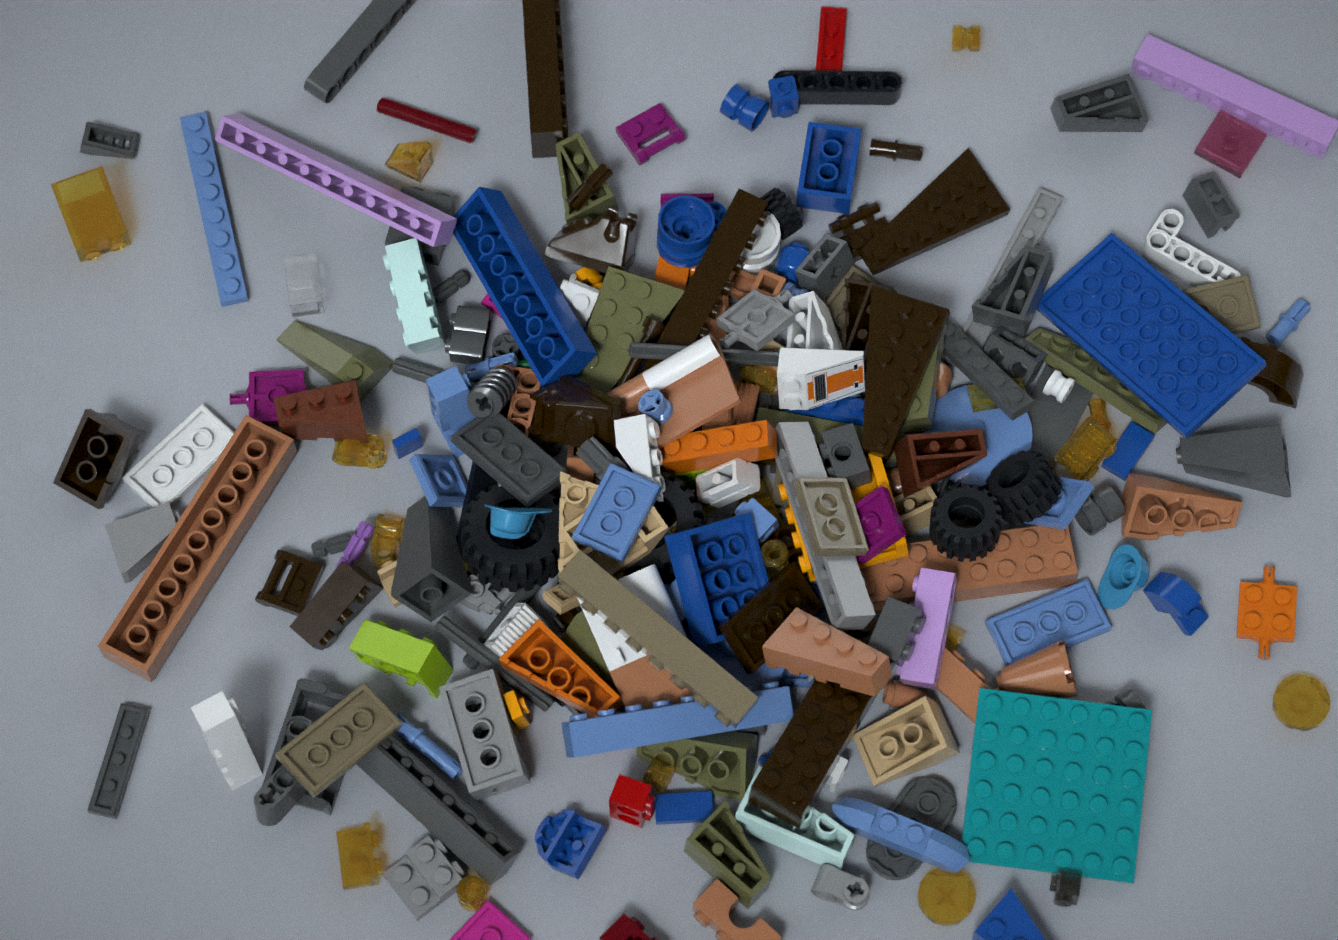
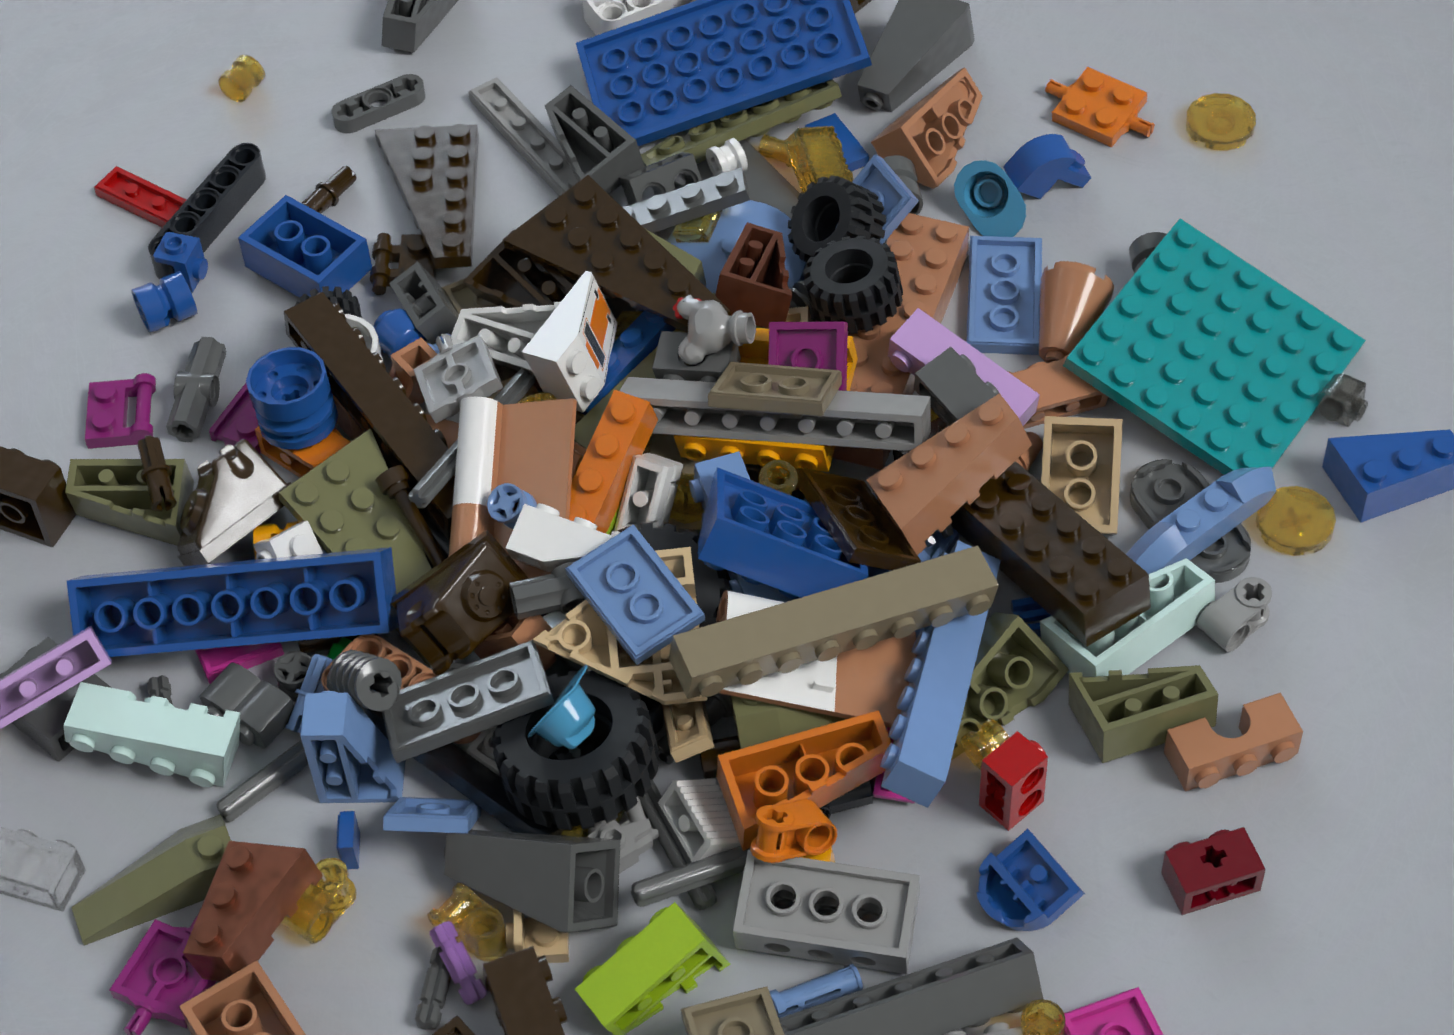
camera: 60 degrees left, 15 degrees down
blue tile [654,791,713,825] -> none
none -> dark grey piece [166,337,227,442]
none -> dark grey beam [332,74,426,133]
none -> light grey animal [673,295,756,365]
none -> orange piece [750,799,837,863]

